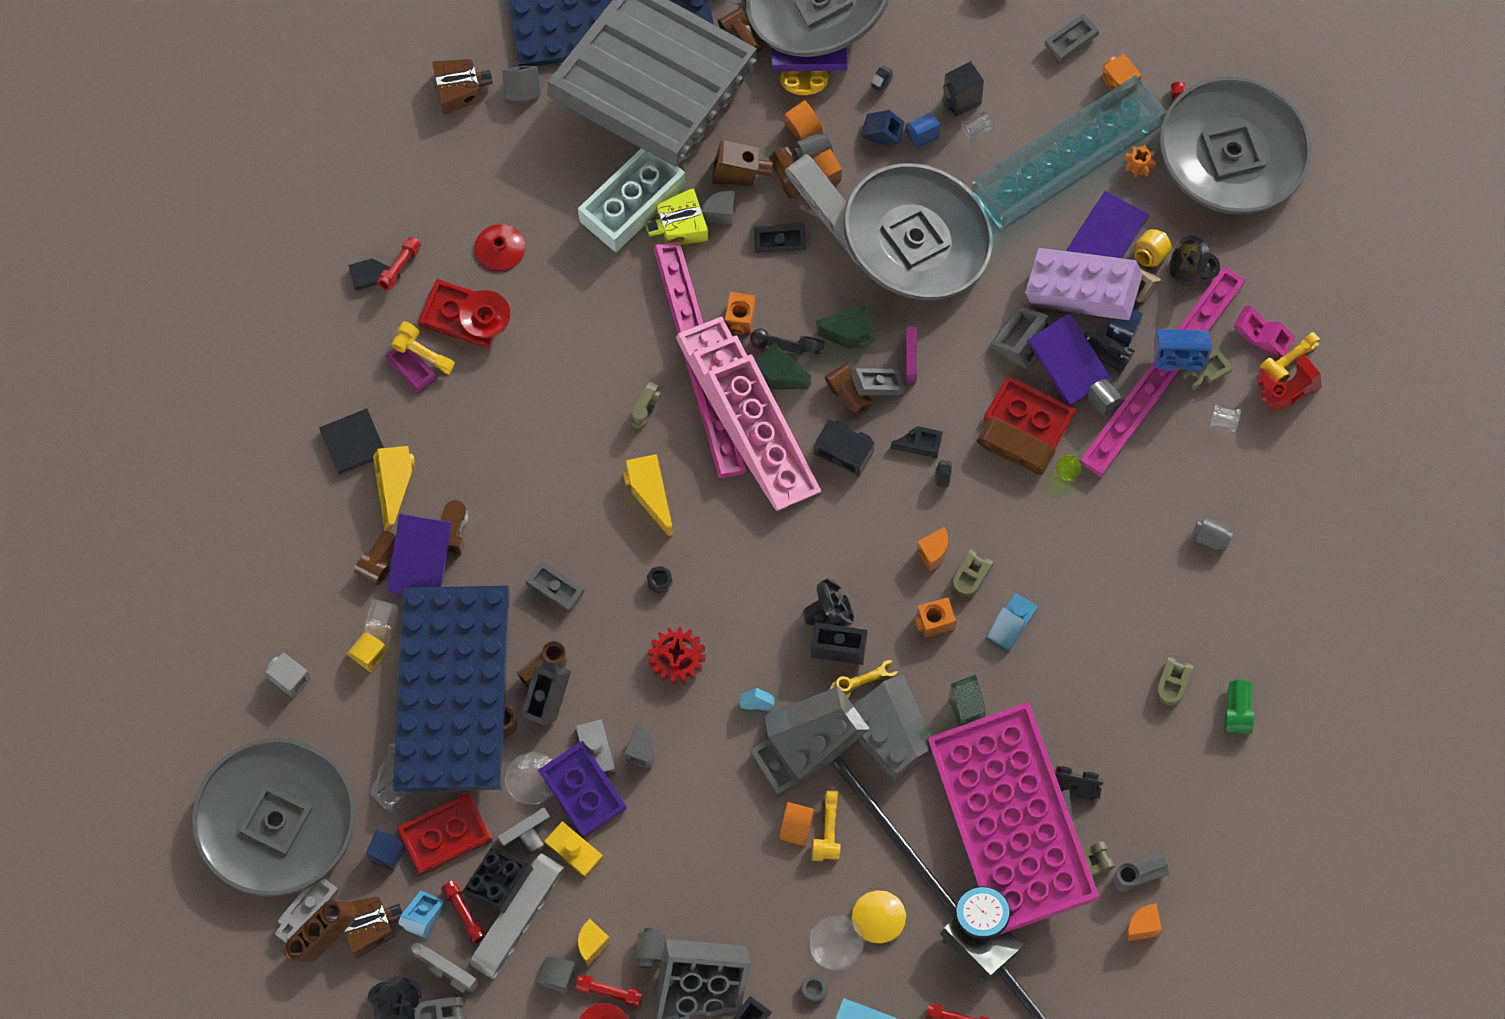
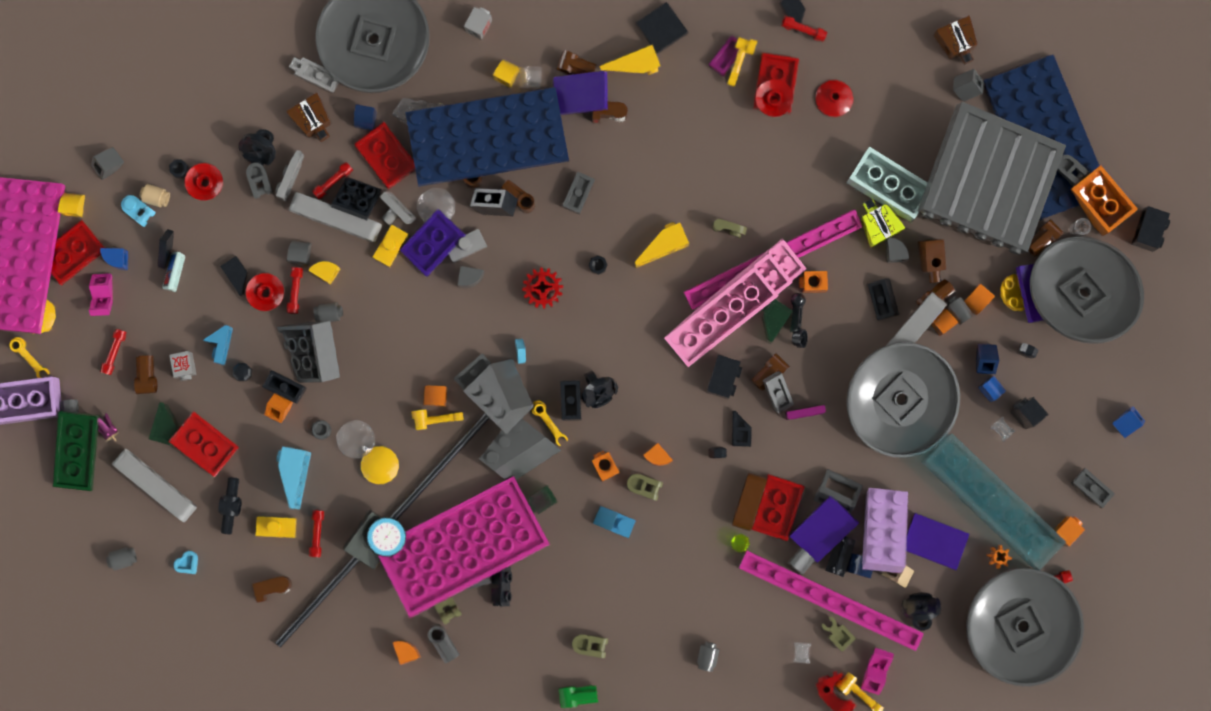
camera: 75 degrees right, 15 degrees up
reddish brown beam [284,900,356,962] -> none
dark azure slope [398,891,445,939] -> none
clear green slope [816,305,875,349] -> none
yellow head [1133,229,1172,267] -> none
blue slope [1154,329,1212,372] -> none

